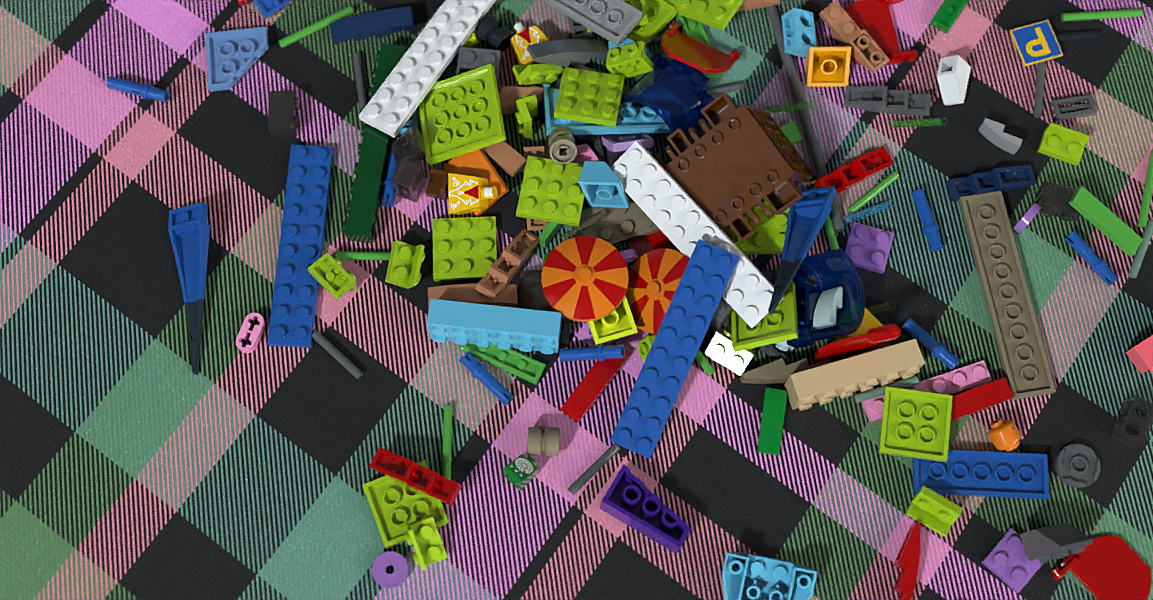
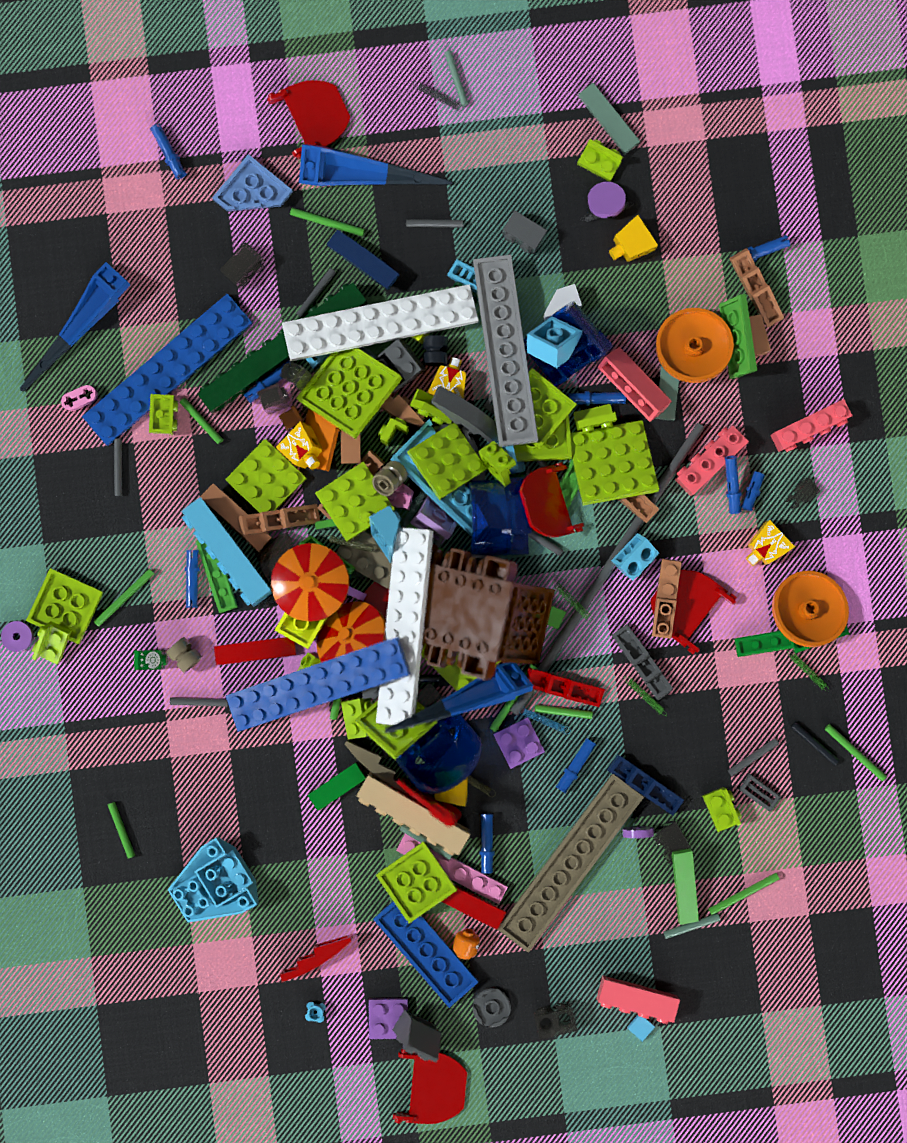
camera: 45 degrees right, 15 degrees up
red slope [369,447,462,506] -> none
lime bracket [385,240,425,289] -> none
blue pin [559,344,625,362] -> none
dark purple wedge [599,464,691,554] -> none
light orange slope [805,46,851,87] -> none
light aqua slope [813,287,843,330] -> none
lime bracket [906,486,963,537] -> none
white slope [937,55,971,106] -> none
light grey slope [979,118,1023,154] -> none
blue piece [1009,20,1063,67] -> none
blue pin [1064,231,1119,287] -> none

